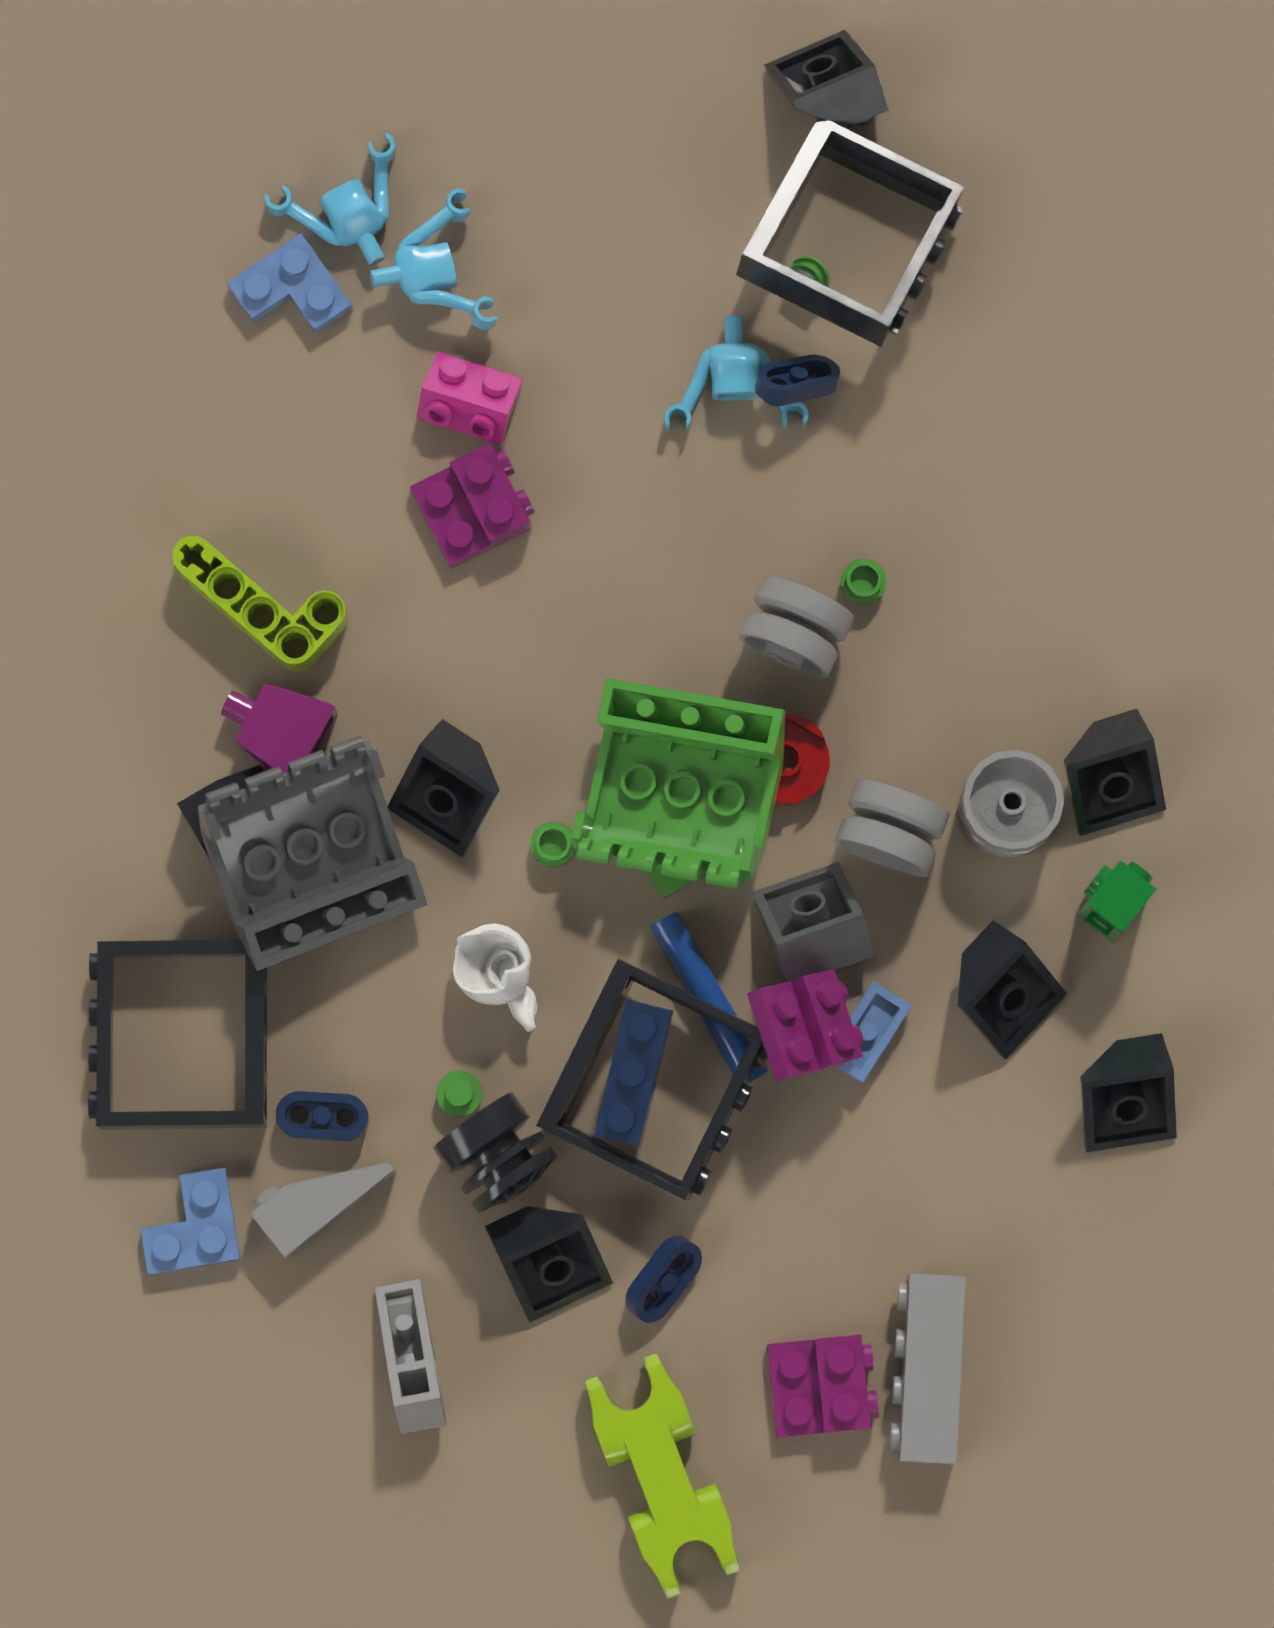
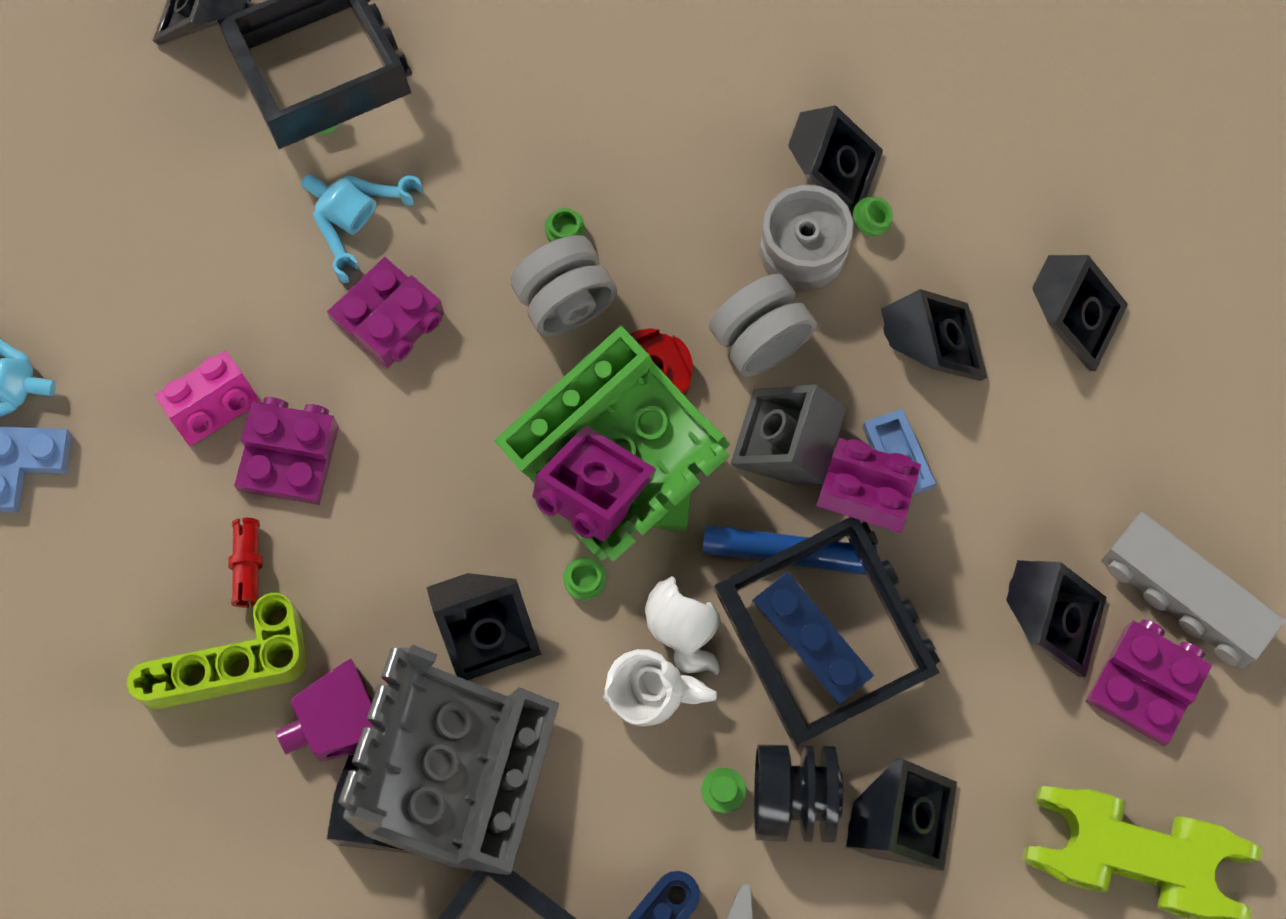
camera: 50 degrees left, 10 degrees down
medium azure piece [370,188,498,330] -> none
dark blue plate [625,1236,702,1323] -> none
dark blue plate [754,354,840,406] -> none
green brick [1077,860,1157,943] -> none
none -> red pin [228,517,263,608]
none -> magenta plate [327,257,444,369]
none -> magenta plate [532,425,656,542]
none -> white hair [645,576,720,675]
none -> bright green plate [853,197,893,237]
none -> black slope [1006,560,1107,677]

